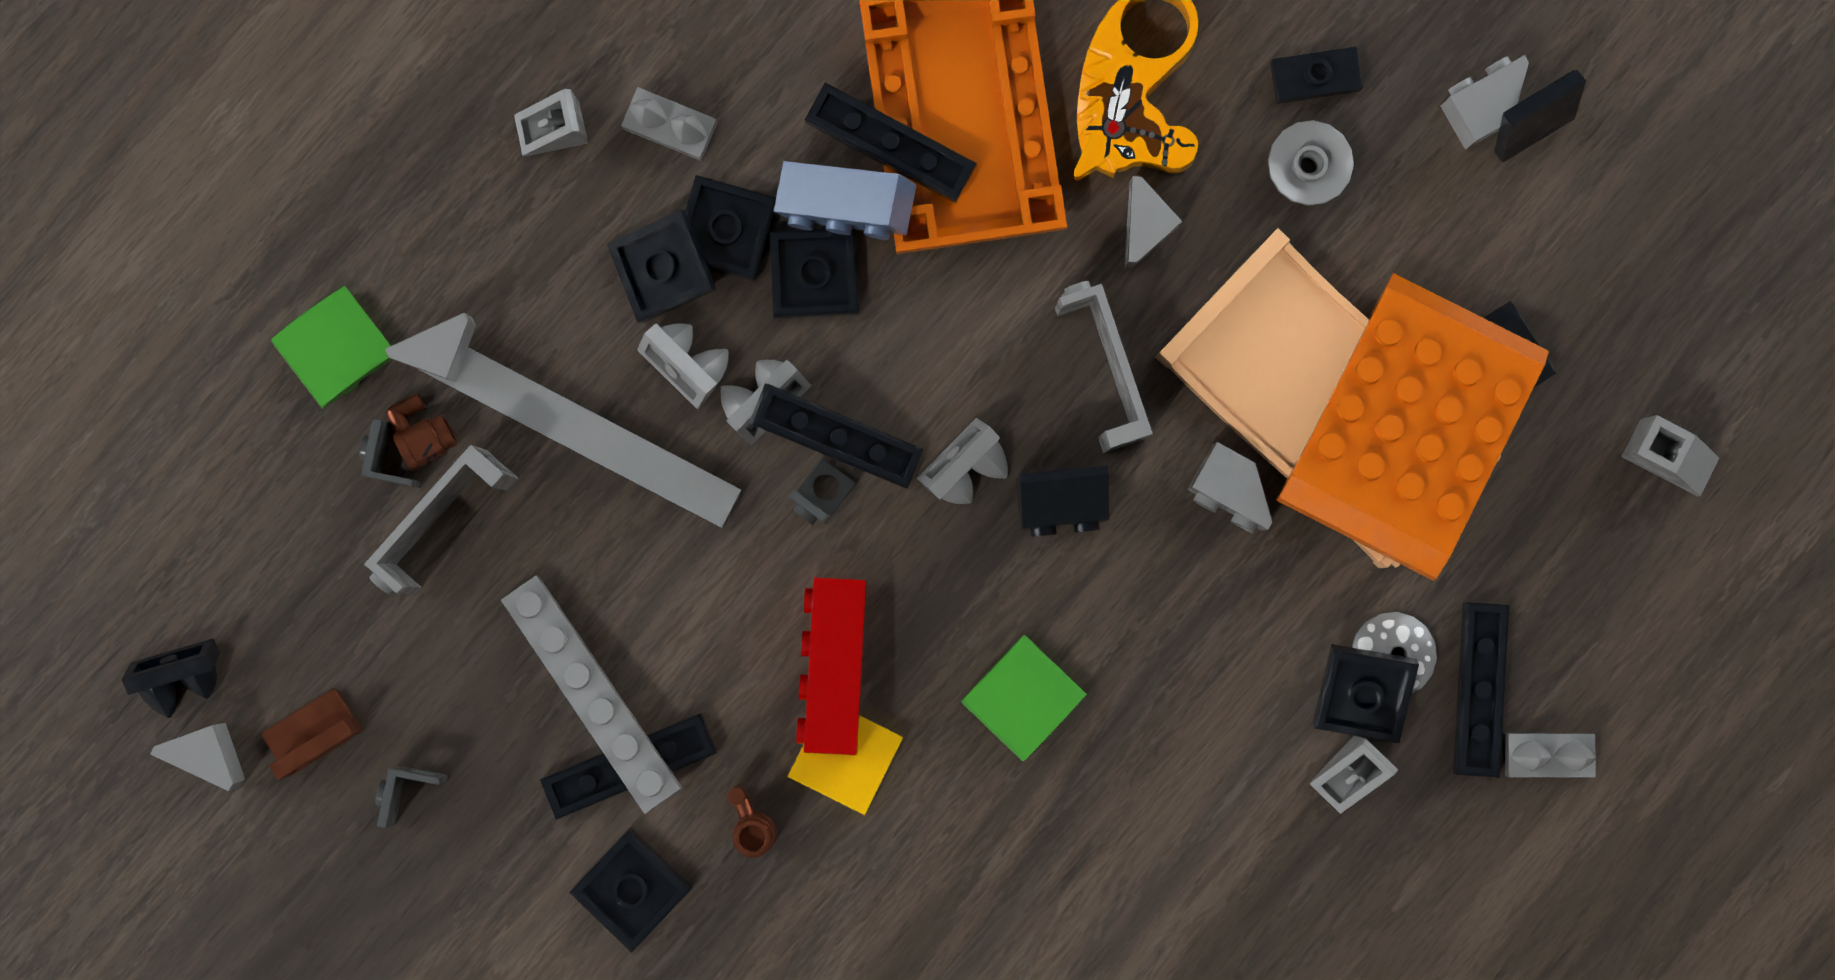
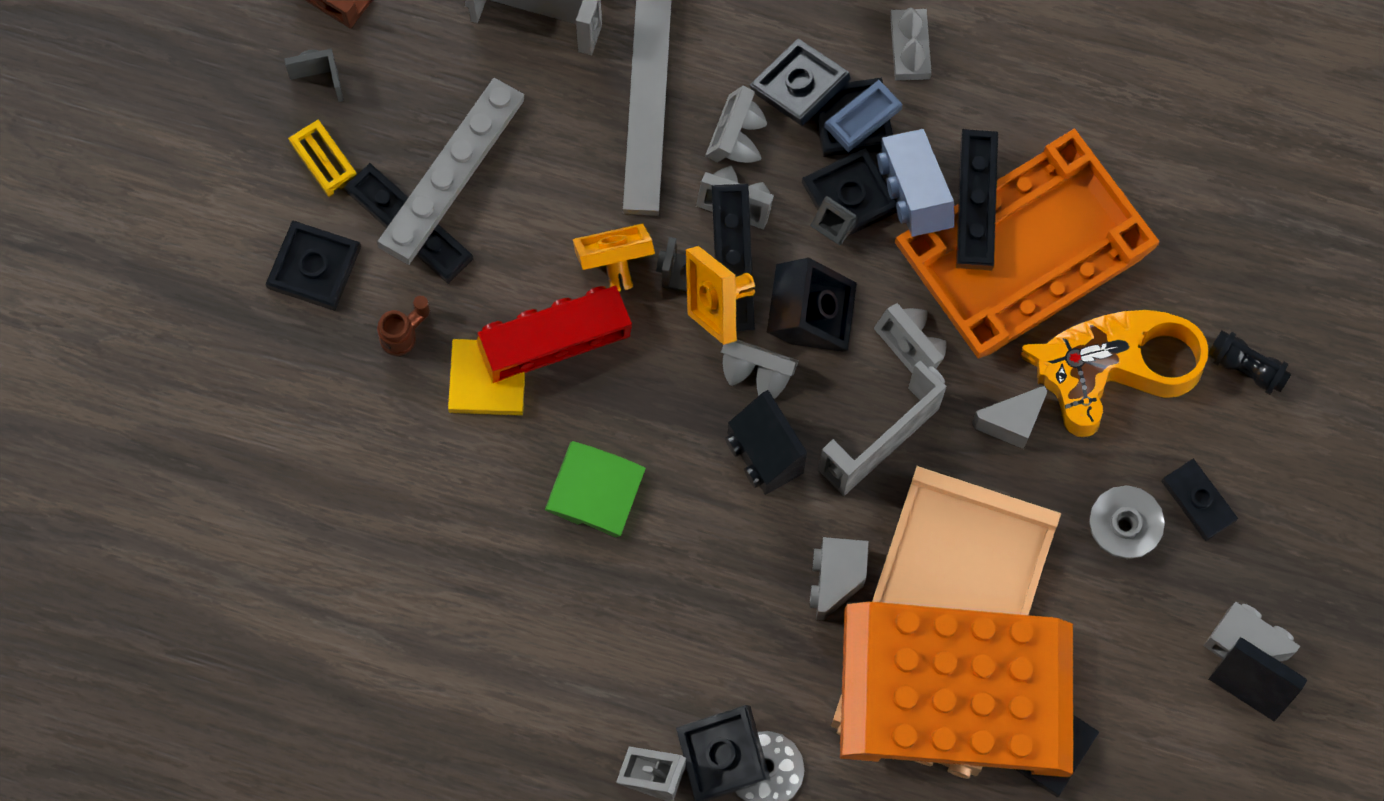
camera: 65 degrees right, 15 degrees down
none -> yellow tile [288,119,357,197]
none -> light orange tile [572,224,655,291]
none -> light orange tile [686,246,755,345]
none -> black slope [767,257,857,352]
none -> dark grey slope [810,196,858,246]
none -> sand blue tile [825,80,903,152]
none -> light grey tile [874,303,946,373]

